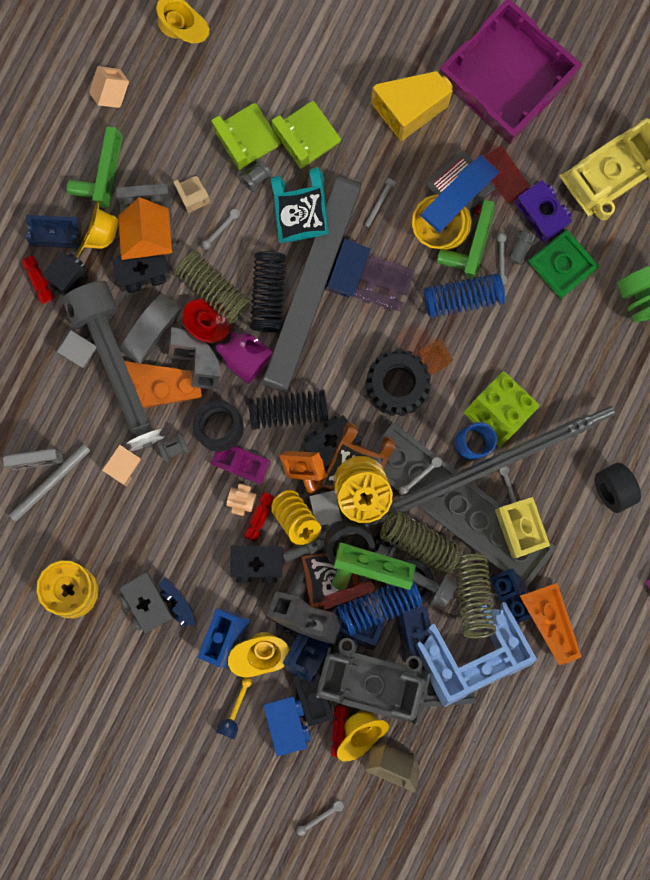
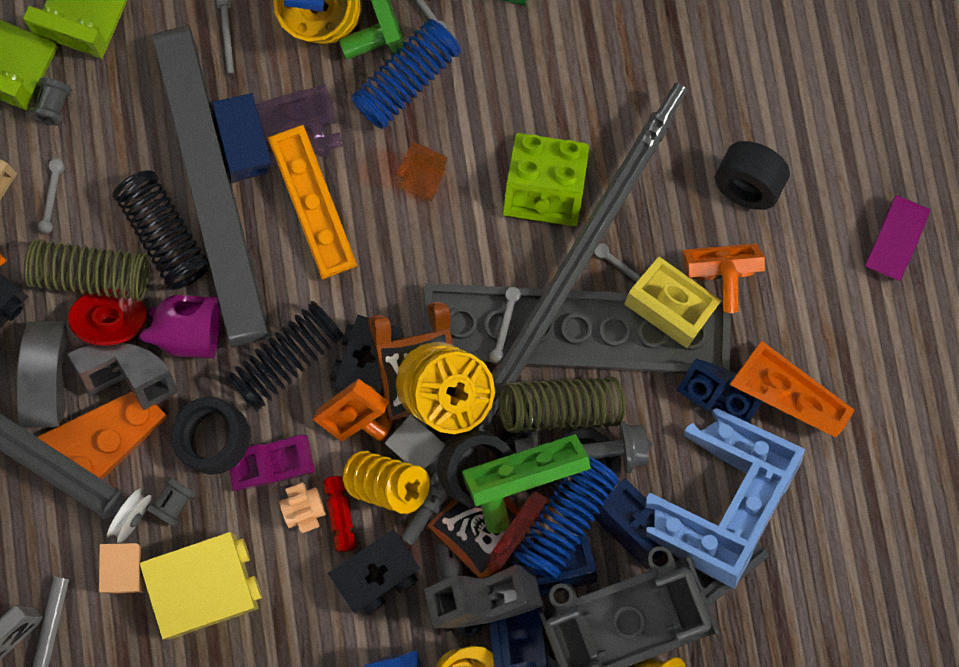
camera: 30 degrees left, 5 degrees down
flag [271,168,329,244] -> none
black tyre [366,349,431,416] -> none
blue piece [455,422,497,460] -> none
olive piece [455,554,497,638] -> none
none -> light yellow brick [139,532,262,640]
none -> light orange tile [268,125,358,280]
none -> orange plate [682,243,765,313]

